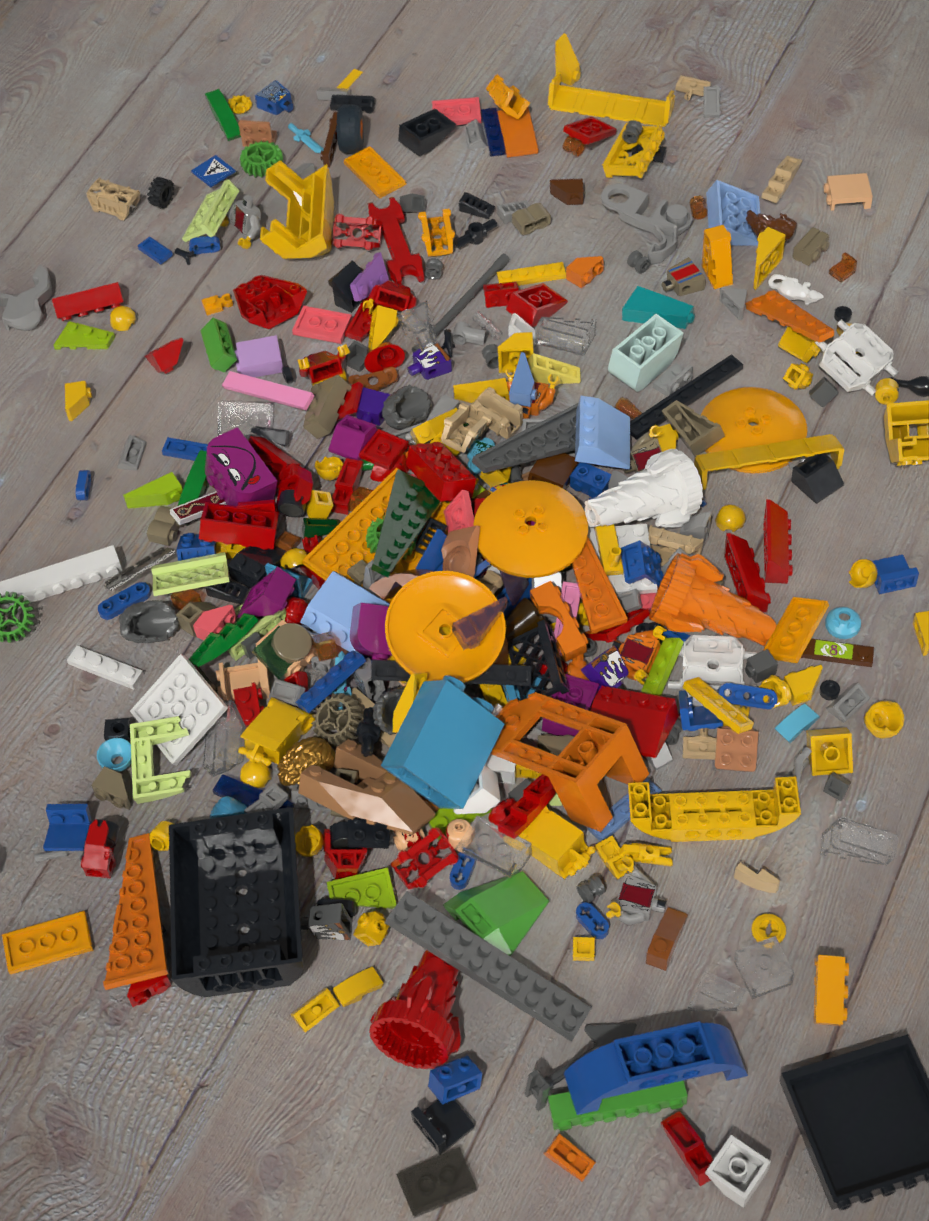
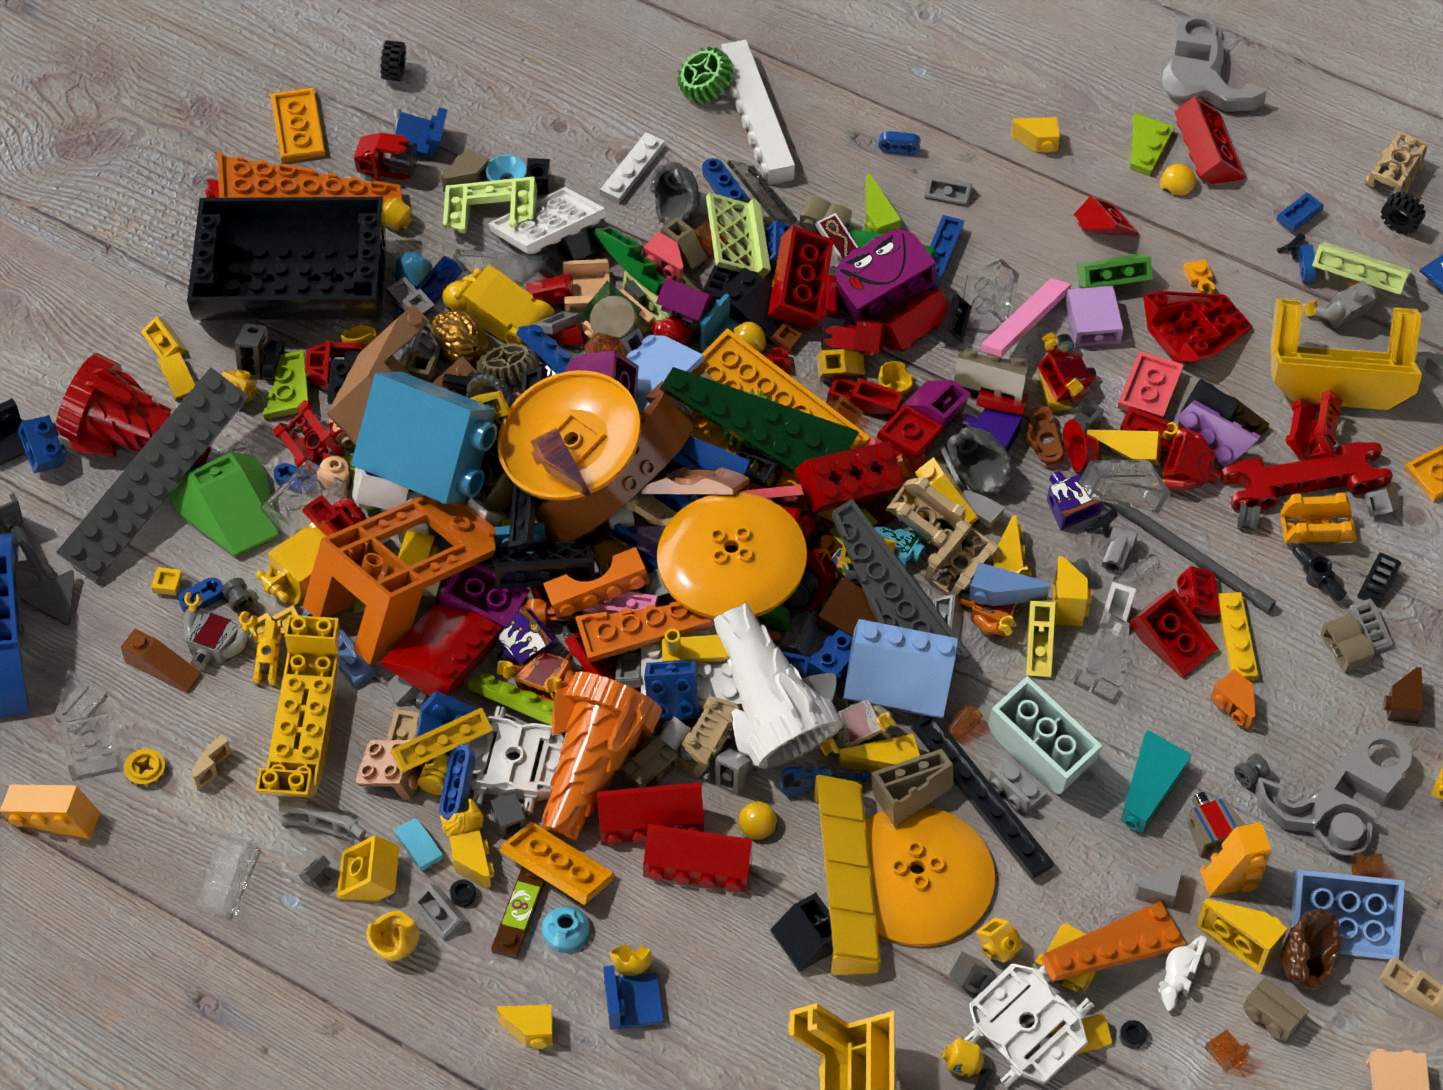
camera: 90 degrees right, 0 degrees up
dark green slope [302,518,340,538] -> none

